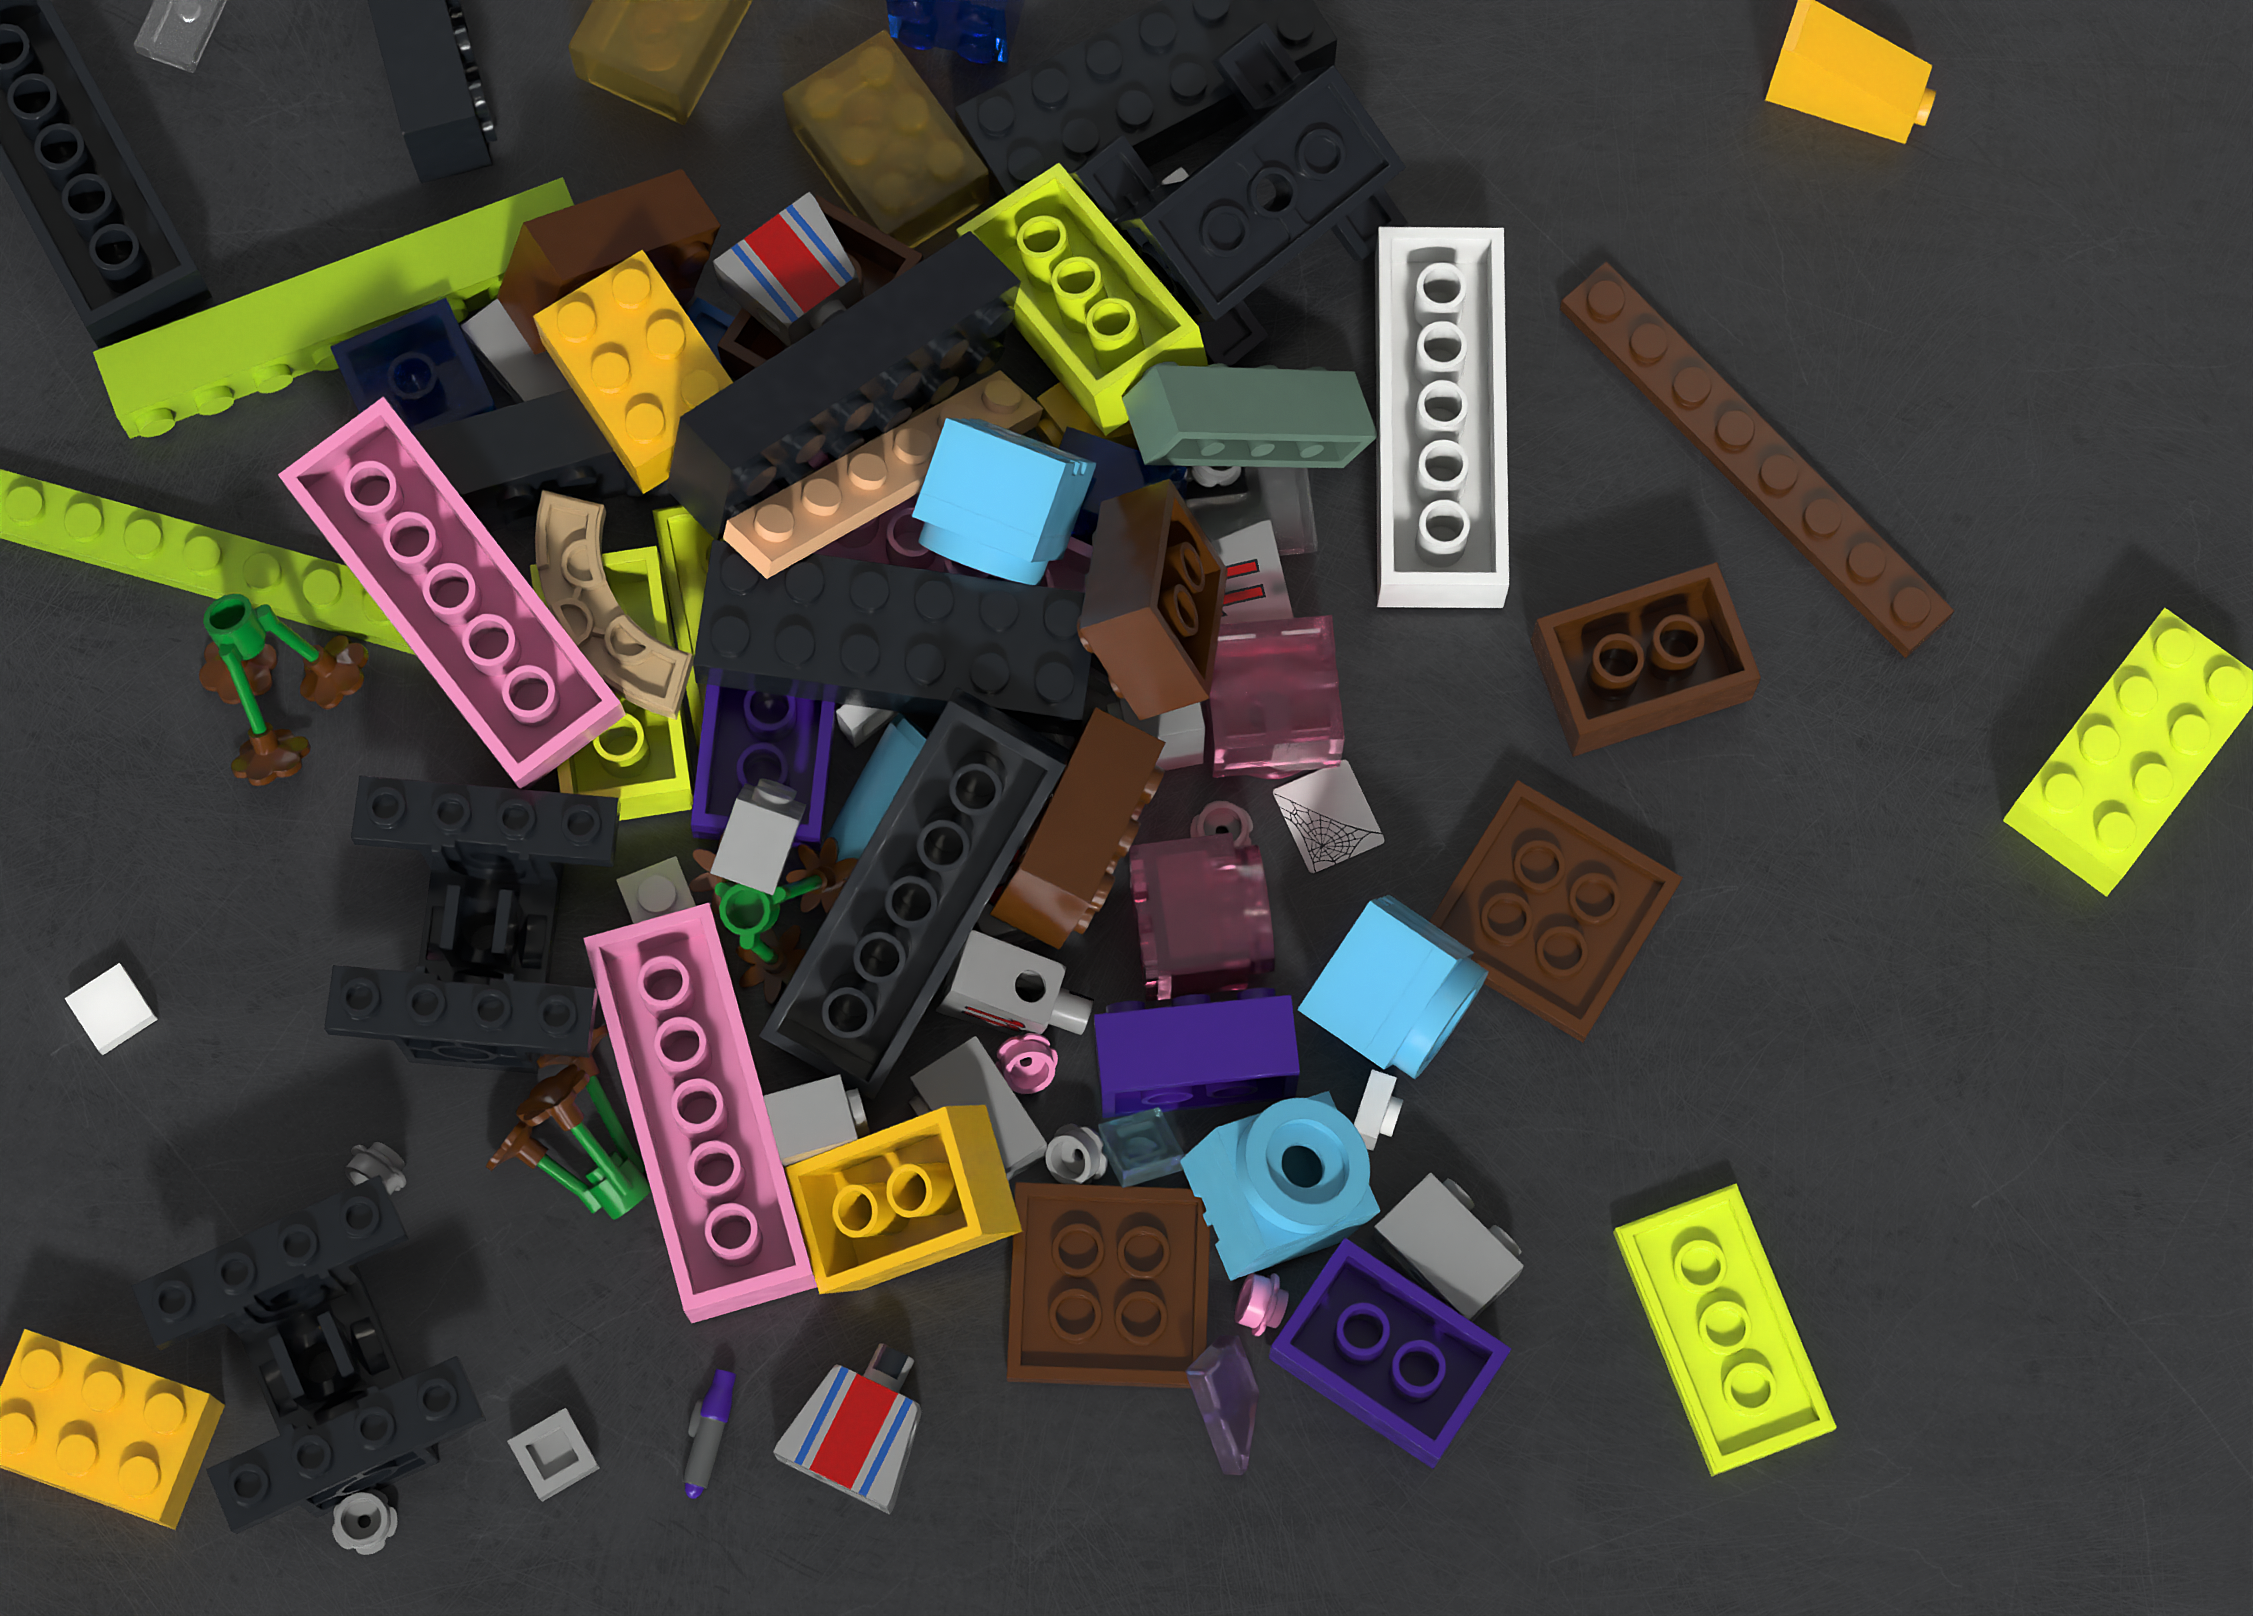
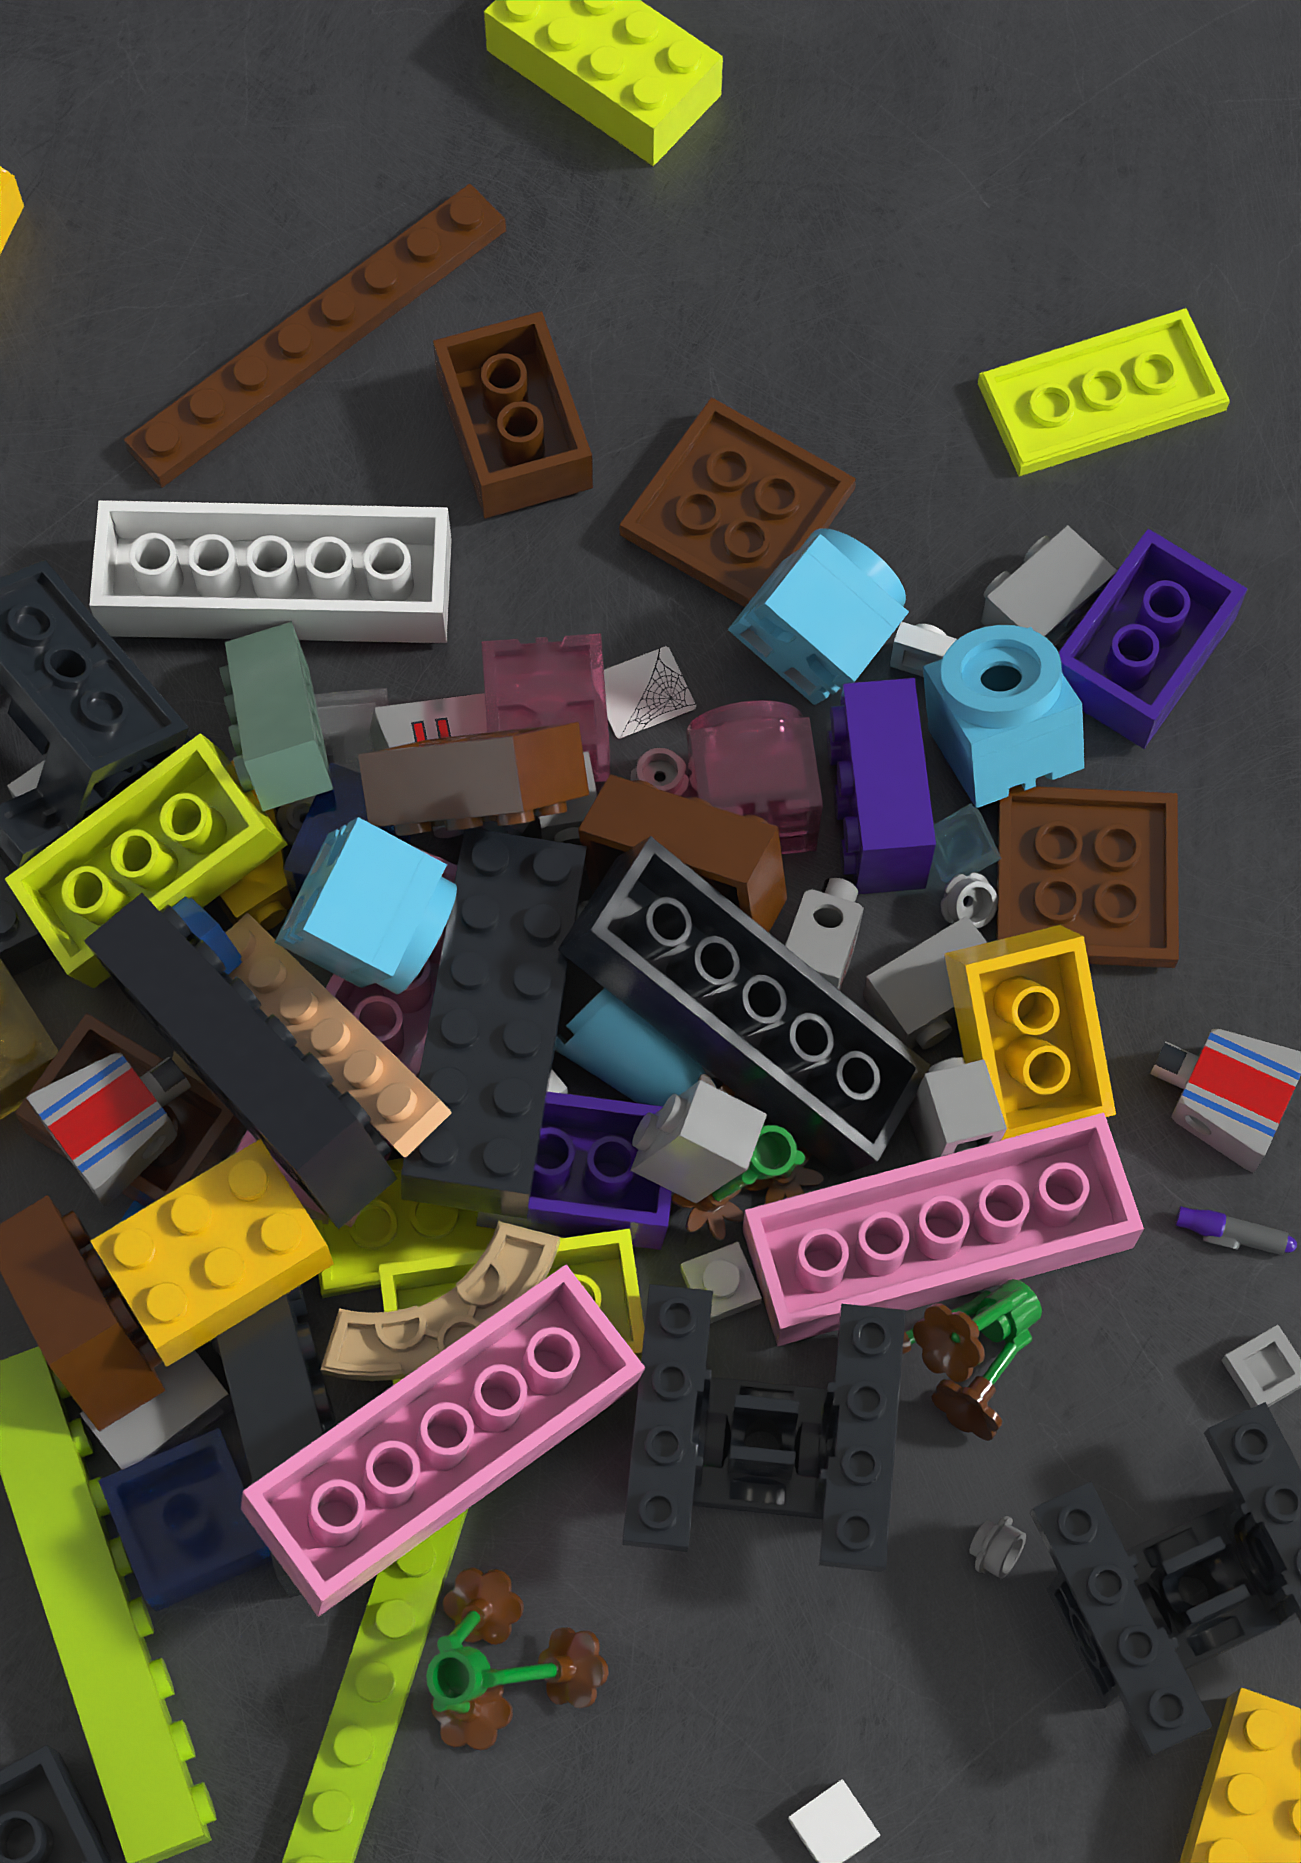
camera: 90 degrees left, 5 degrees down
bright pink plate [995,1033,1058,1094] -> none
clear purple tile [1185,1335,1259,1475] -> none
bright pink plate [1234,1273,1288,1336] -> none
none -> blue tile [172,896,242,974]

